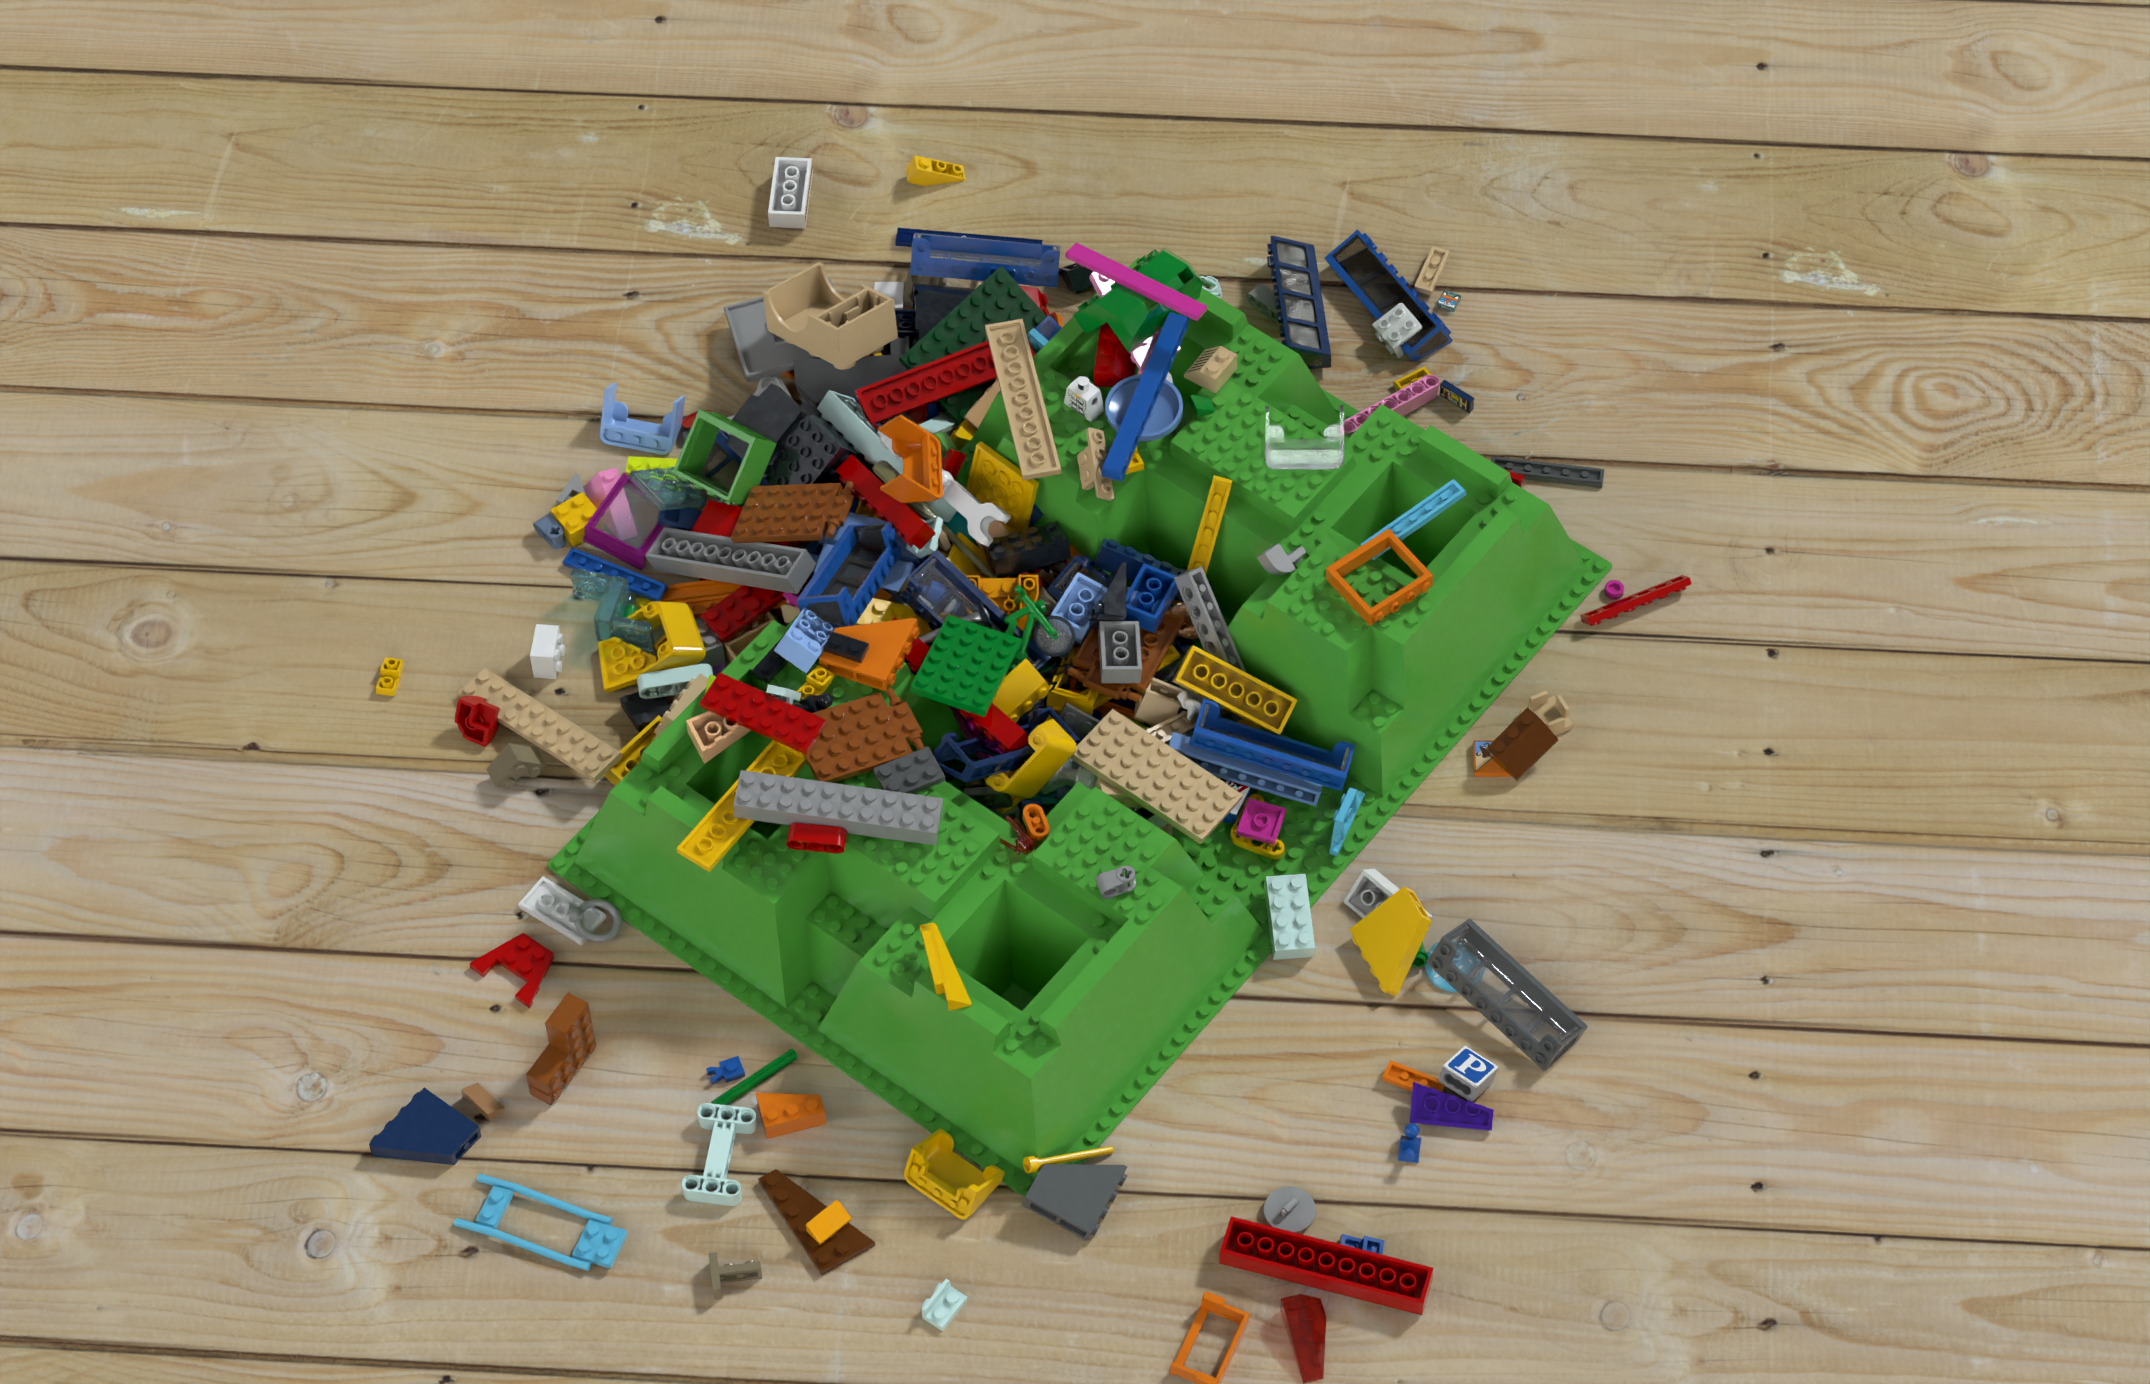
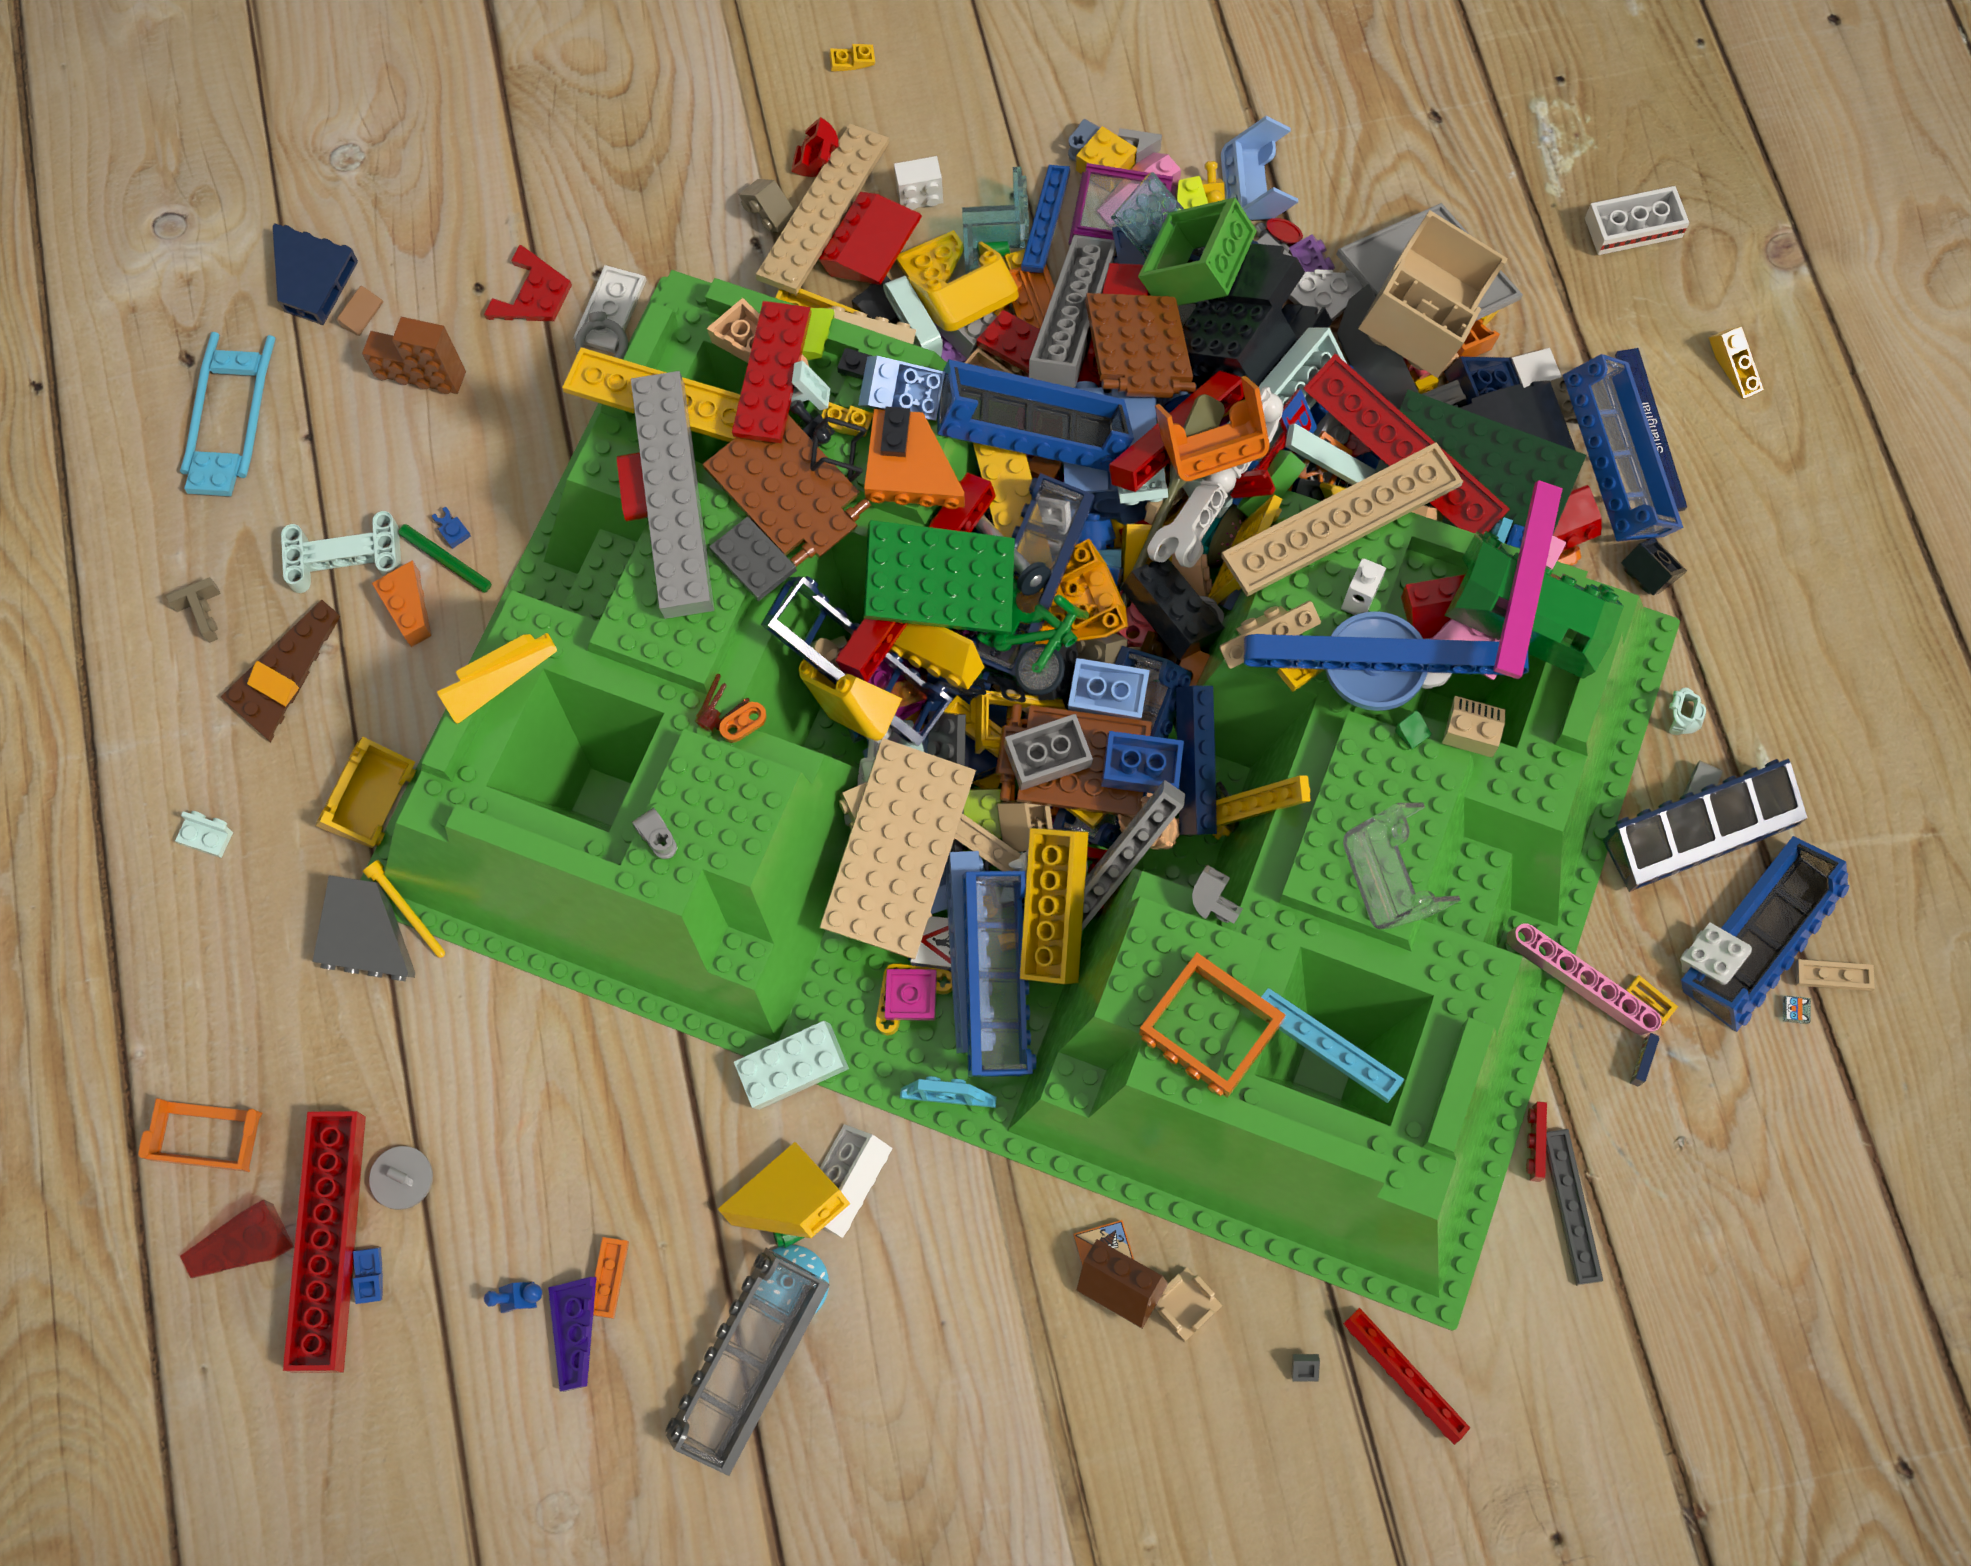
camera: 75 degrees right, 15 degrees up
black slope [1087,562,1126,629] -> none
piece [1438,1046,1498,1102] -> none
dark pink tile [1604,580,1624,600] -> none
none -> black piece [810,417,867,482]
none -> red slope [819,192,922,285]
none -> yellow piece [1201,161,1225,203]
none -> medium lavender bracket [1289,234,1335,272]
none -> dark grey plate [1292,1354,1320,1382]

